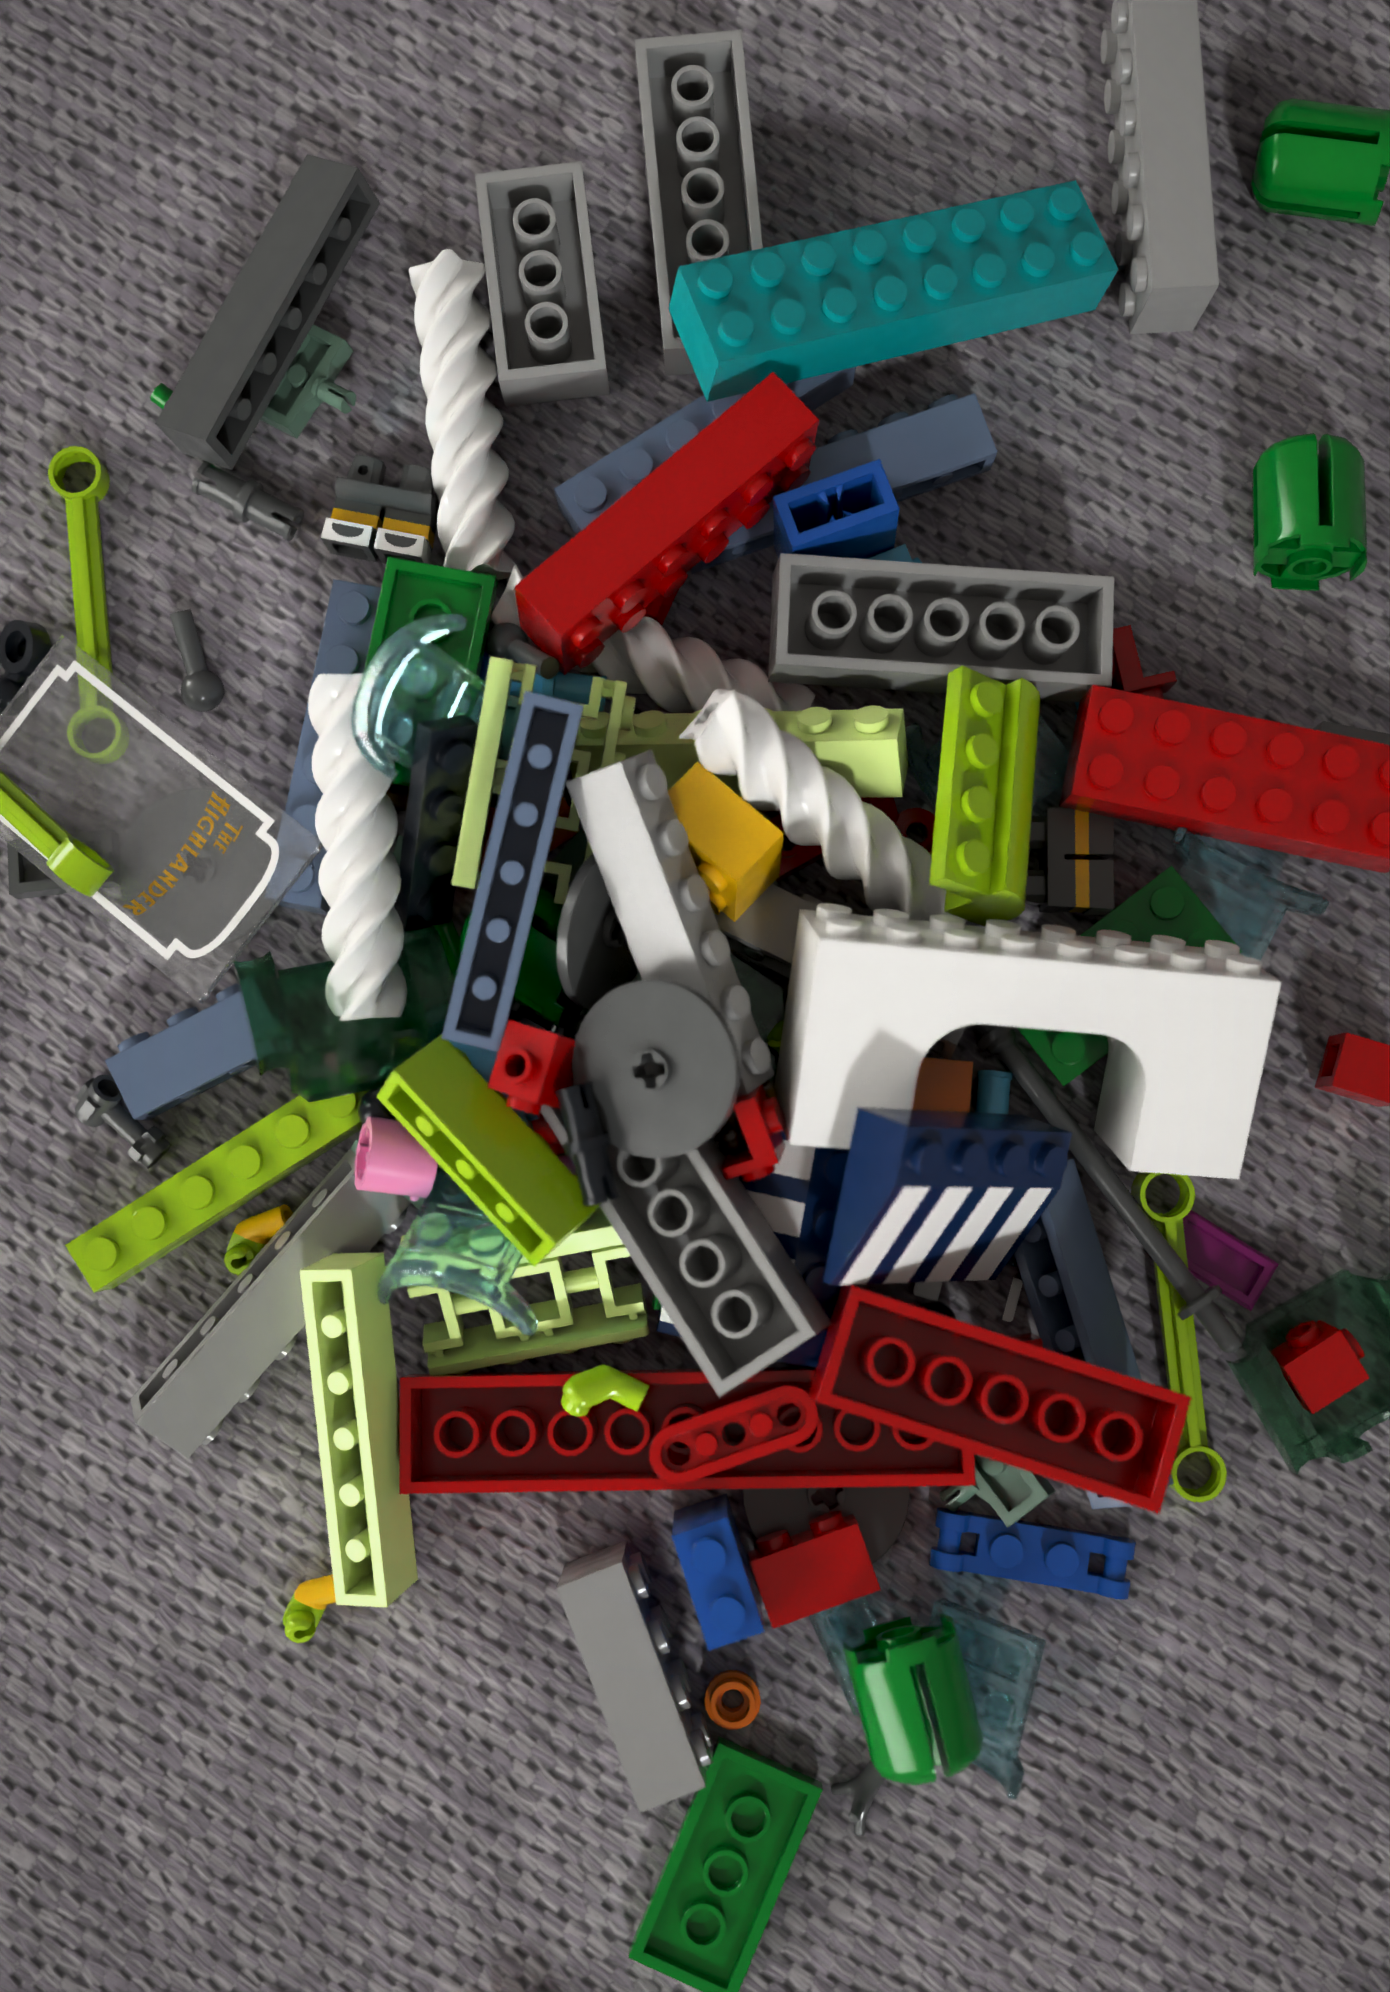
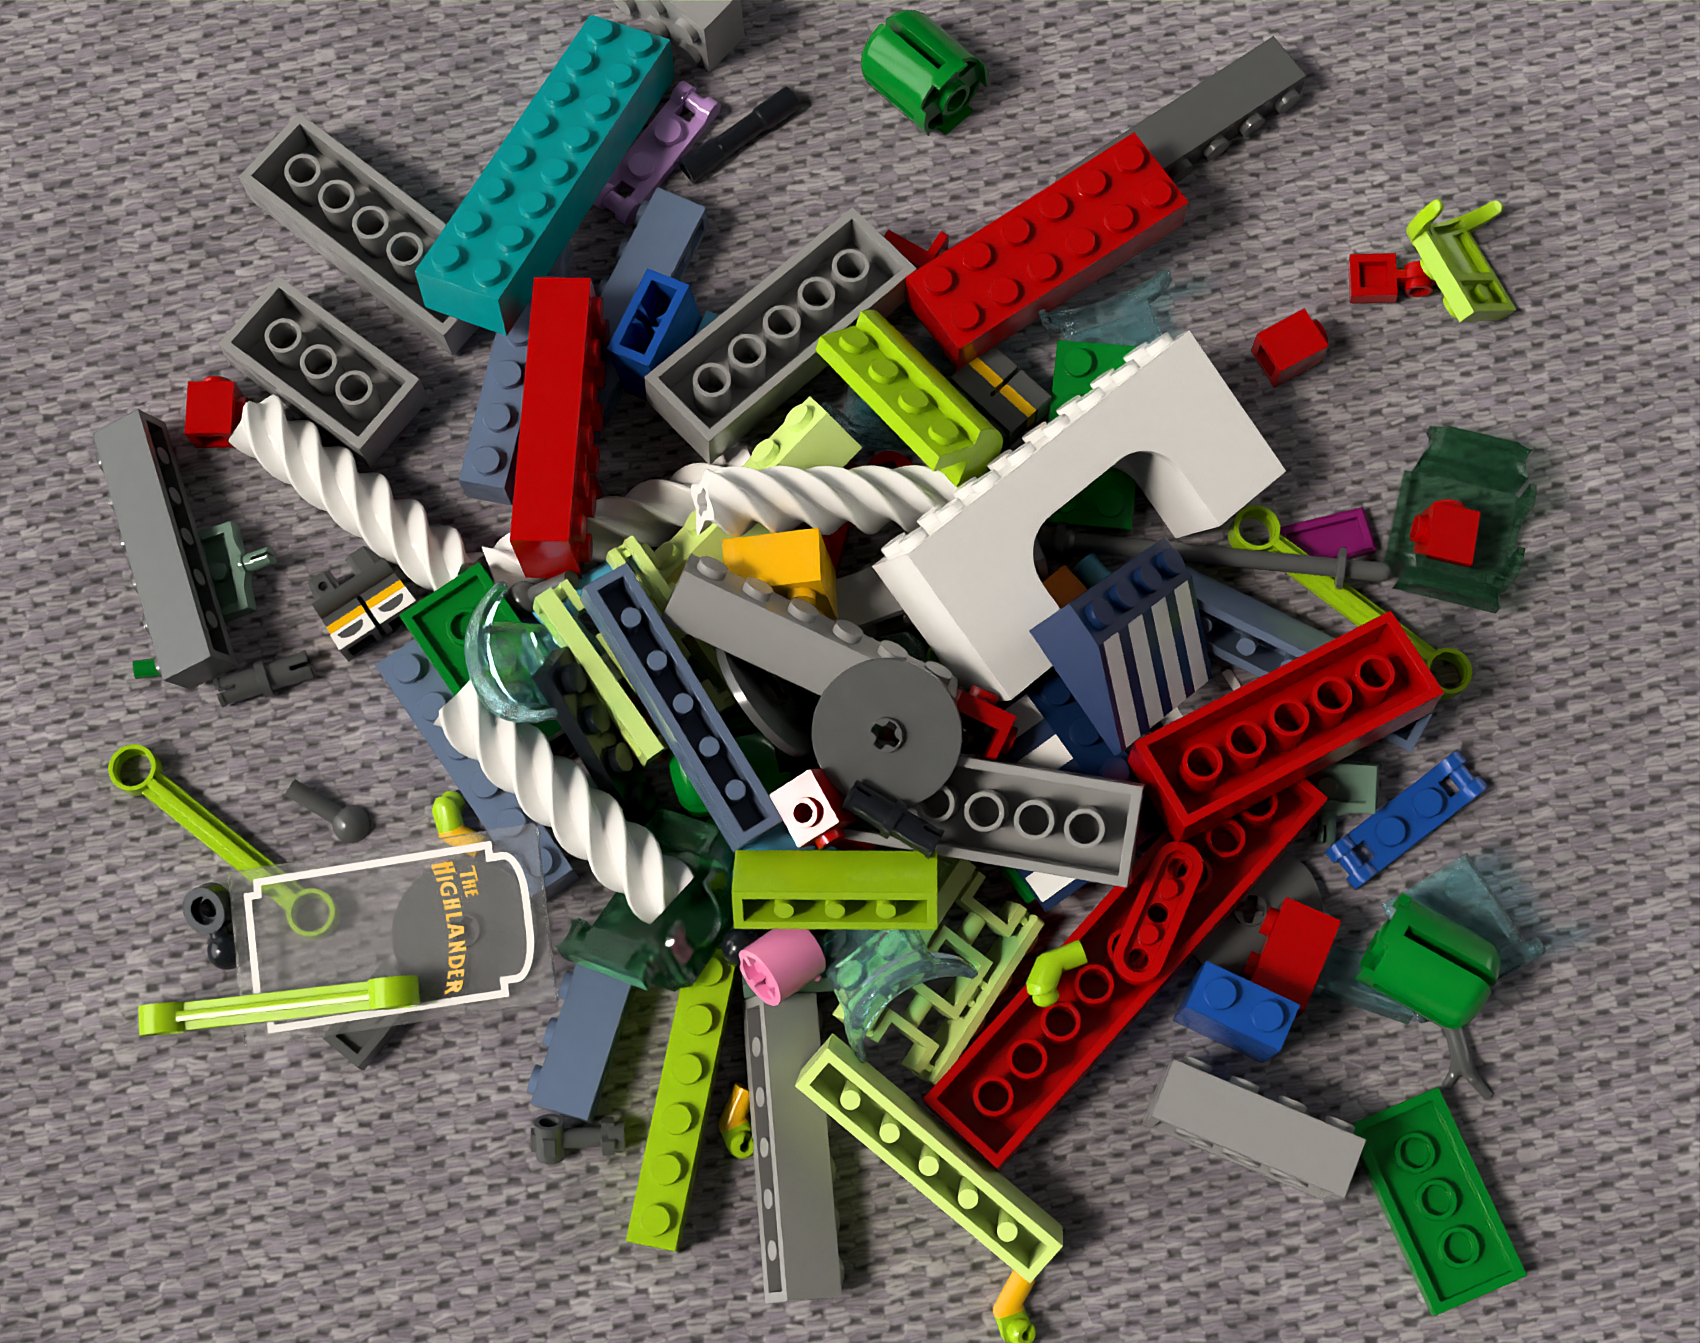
camera: 50 degrees left, 10 degrees down
orange plate [705,1670,761,1730] -> none
none -> red brick [184,376,249,448]
none -> lime arm [432,791,488,859]
none -> lavender plate [593,80,721,227]
none -> black piece [678,86,801,183]

